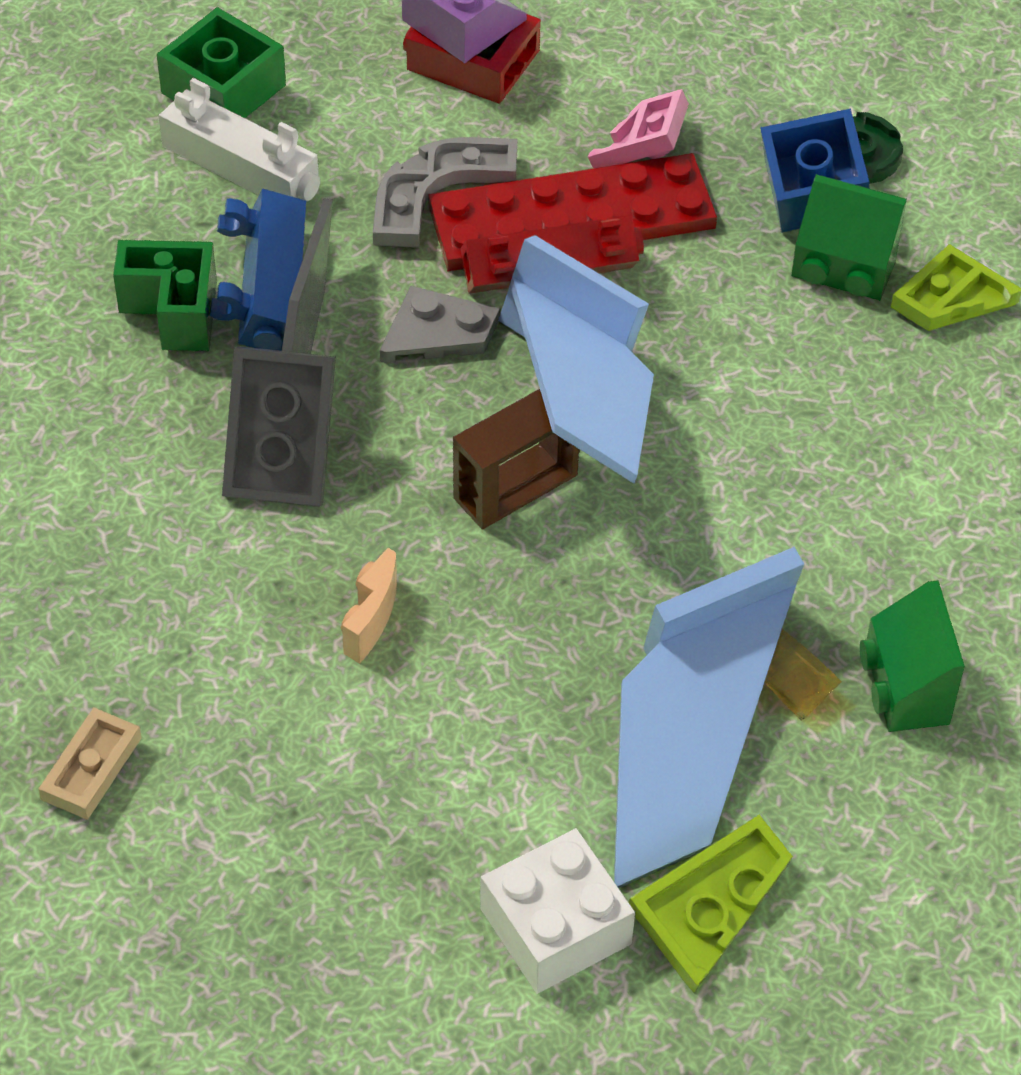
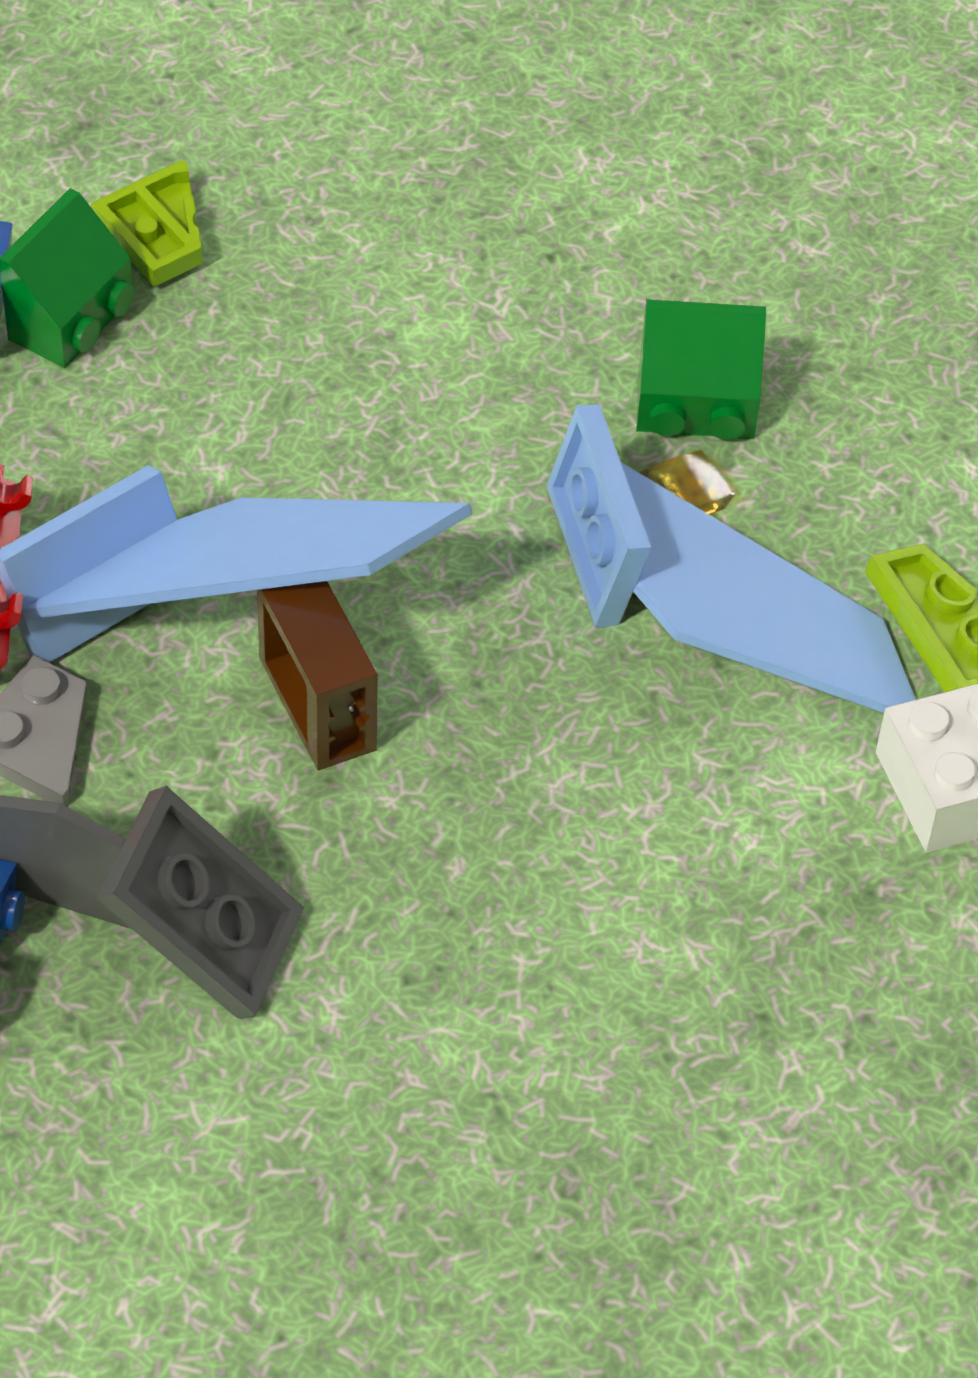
camera: 80 degrees left, 0 degrees up
tan plate [38,707,142,820] -> none
light nougat slope [341,548,397,664] -> none

